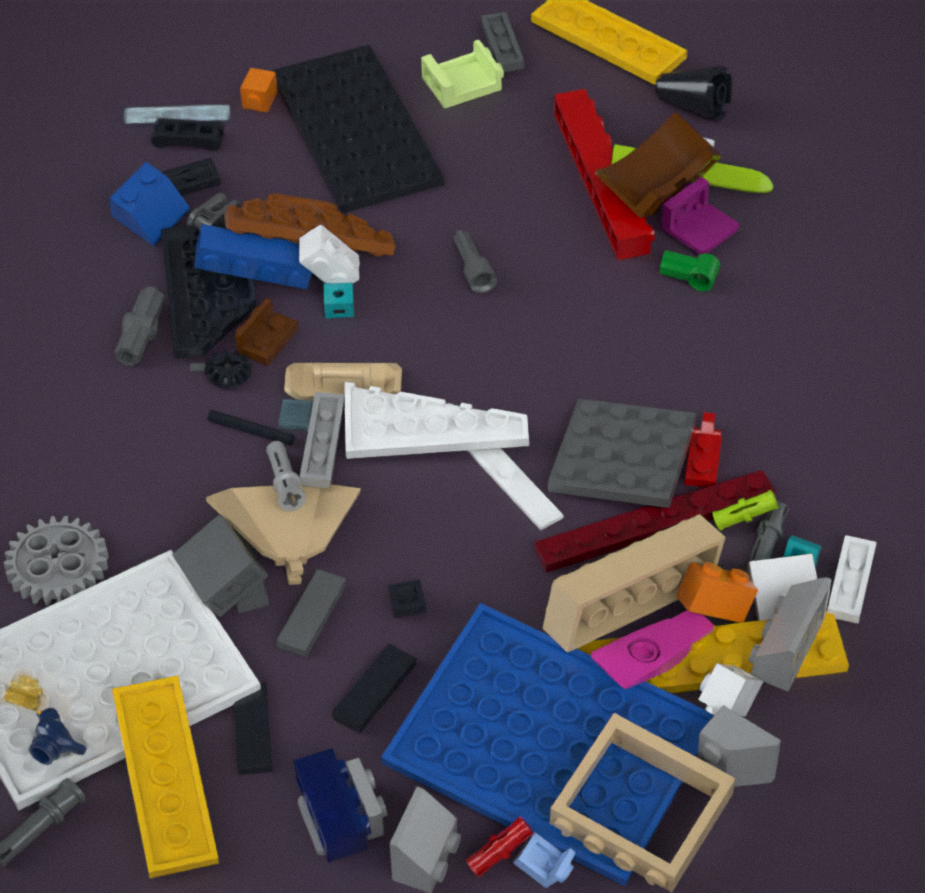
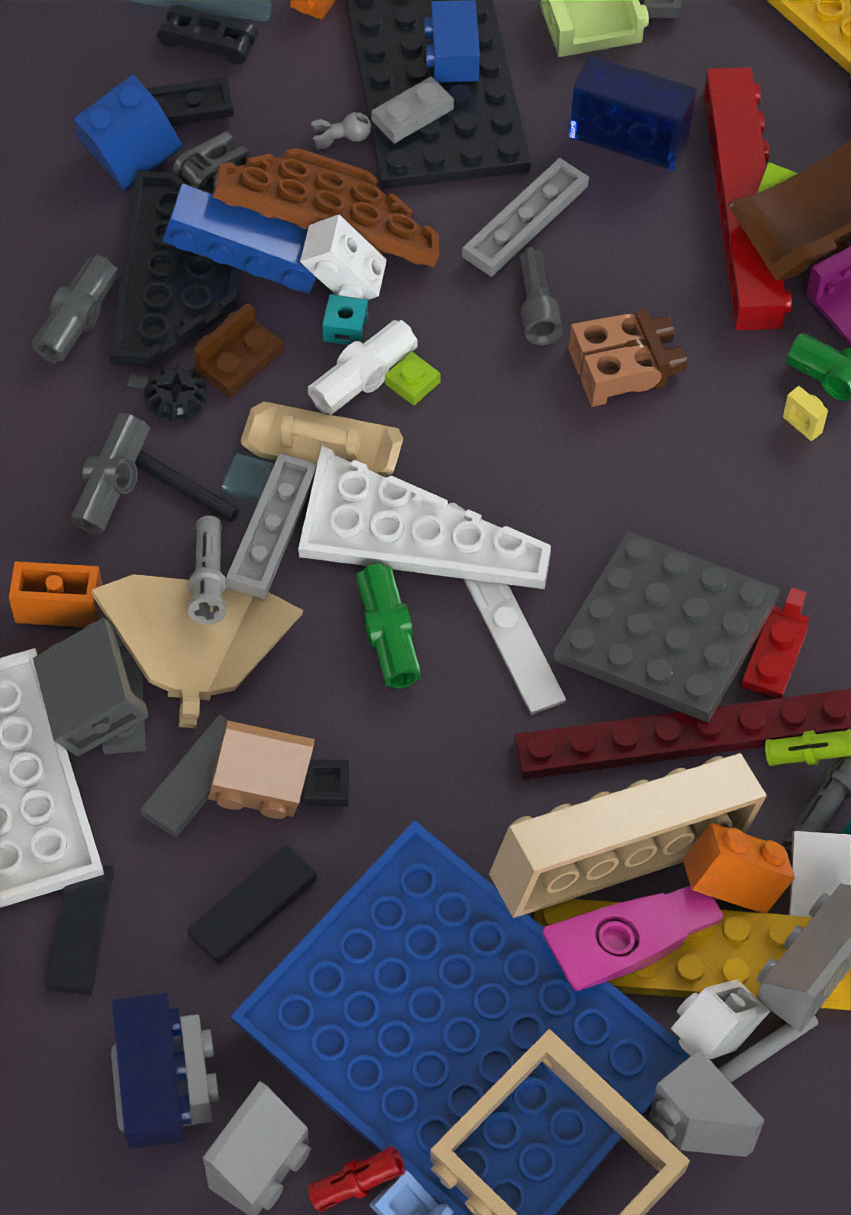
camera: 10 degrees right, 10 degrees up
none -> orange brick [9,561,102,627]
none -> dark grey piece [69,413,150,536]
none -> slope [208,720,315,819]
none -> white piece [308,320,418,415]
none -> light grey arm [311,112,371,149]
none -> green piece [357,563,421,690]
none -> light grey plate [371,77,454,143]
none -> lime plate [385,351,441,406]
none -> blue brick [424,0,480,82]
none -> light grey plate [462,157,589,277]
none -> nougat hips [568,309,687,407]
none -> clear blue brick [569,55,696,171]
none -> light grey bar [718,1015,818,1083]
none -> light yellow plate [783,386,828,441]

